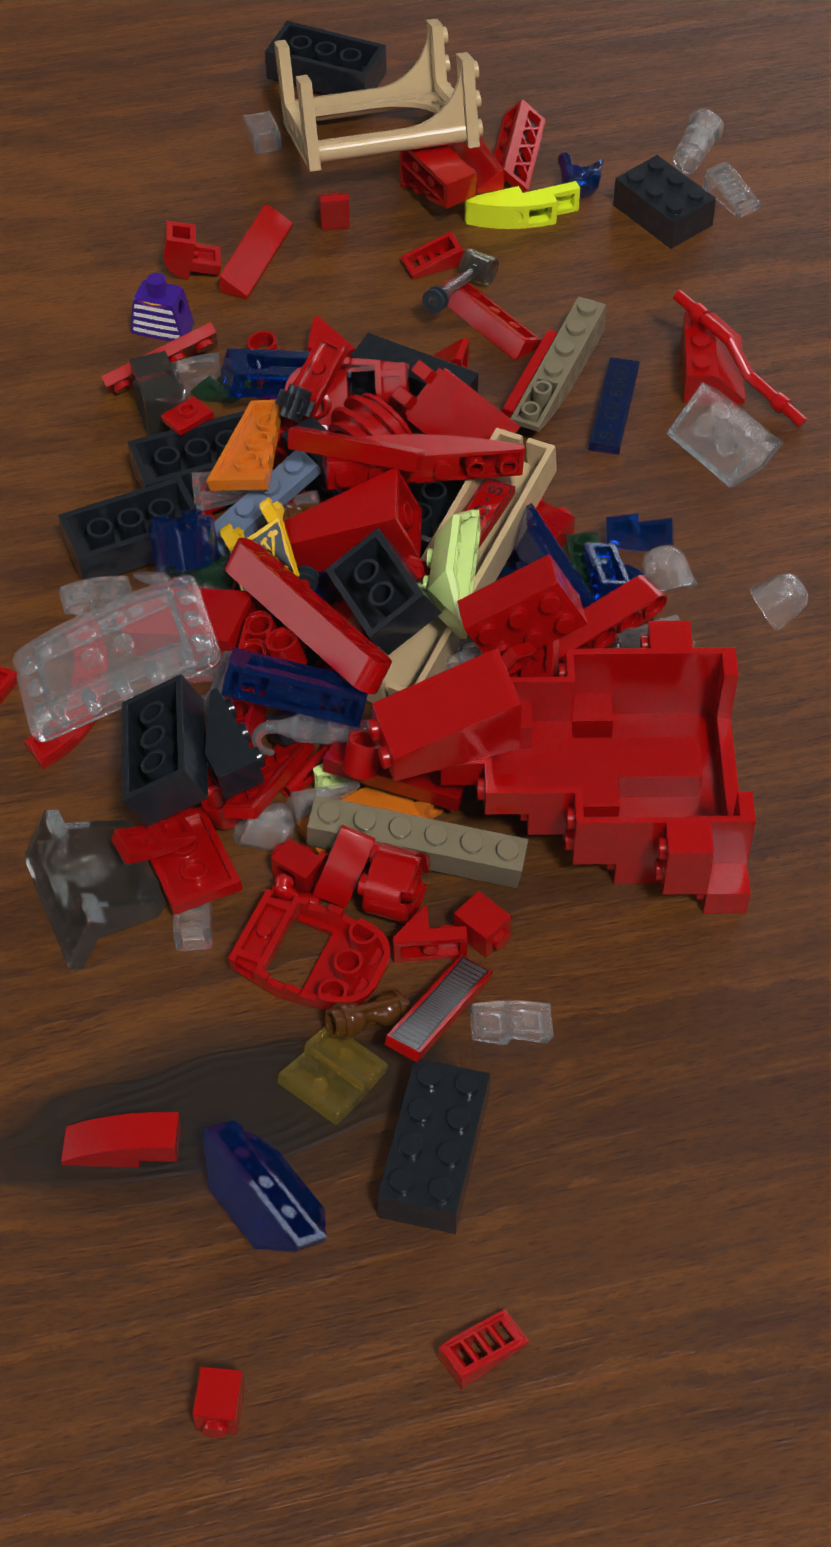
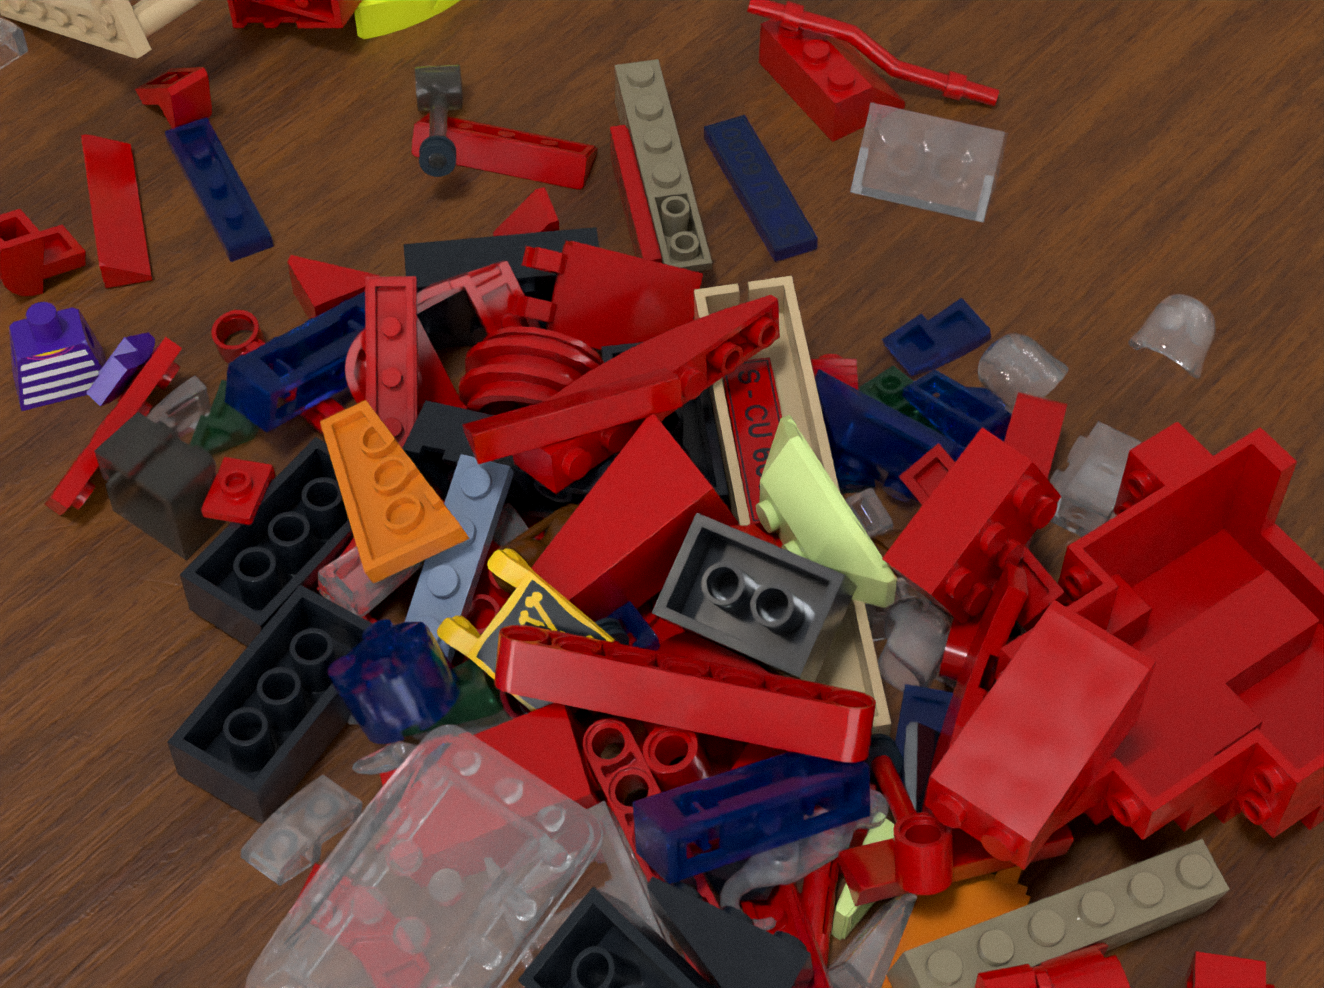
camera: 35 degrees left, 0 degrees up
black gear [275,383,316,422] -> none
red slope [400,231,467,279] -> none
none -> dark purple slope [86,332,155,406]
none -> clear blue tile [165,117,274,262]

